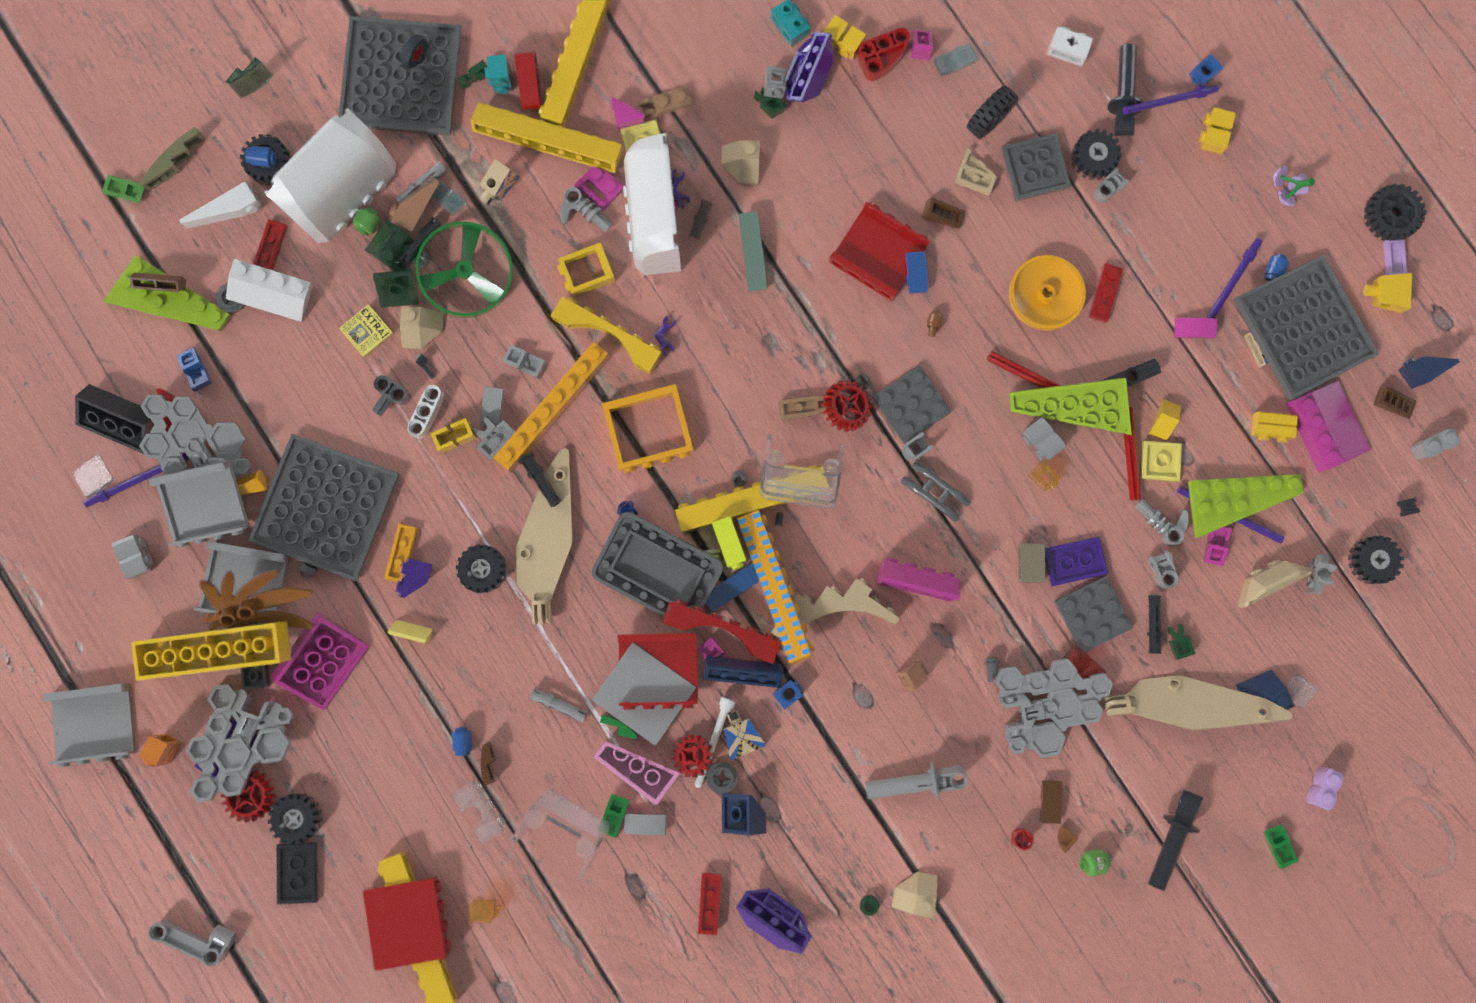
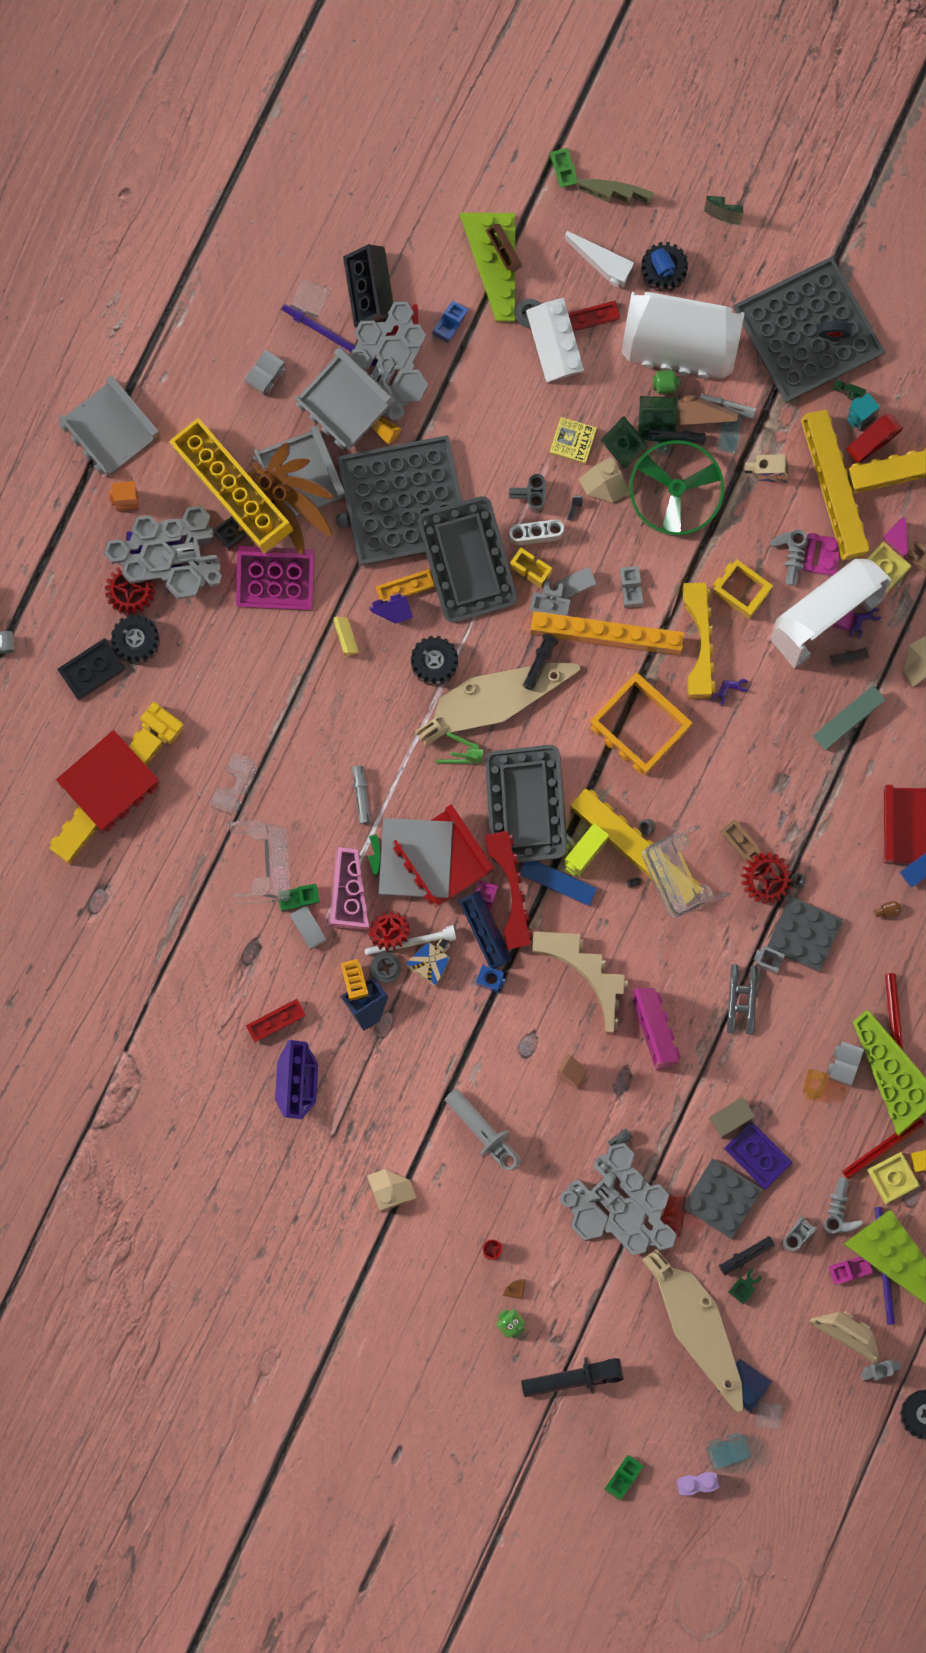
camera: 60 degrees right, 5 degrees down
blue brick [452,727,472,756] -> none
clear yellow window [469,899,500,924] -> none
reddish brown slope [481,742,496,786] -> none
clear blue plate [617,501,638,516] -> none
light orange brick [737,510,815,665] -> none
dark green plate [860,895,880,916] -> none
reddish brown slope [1040,780,1062,824] -> none
none -> yellow brick [140,701,185,745]
none -> light orange slope [340,959,369,1001]
none -> dark grey wedge [418,496,517,622]
none -> bright green plant [435,732,483,765]
none -> clear light blue brick [706,1432,751,1471]

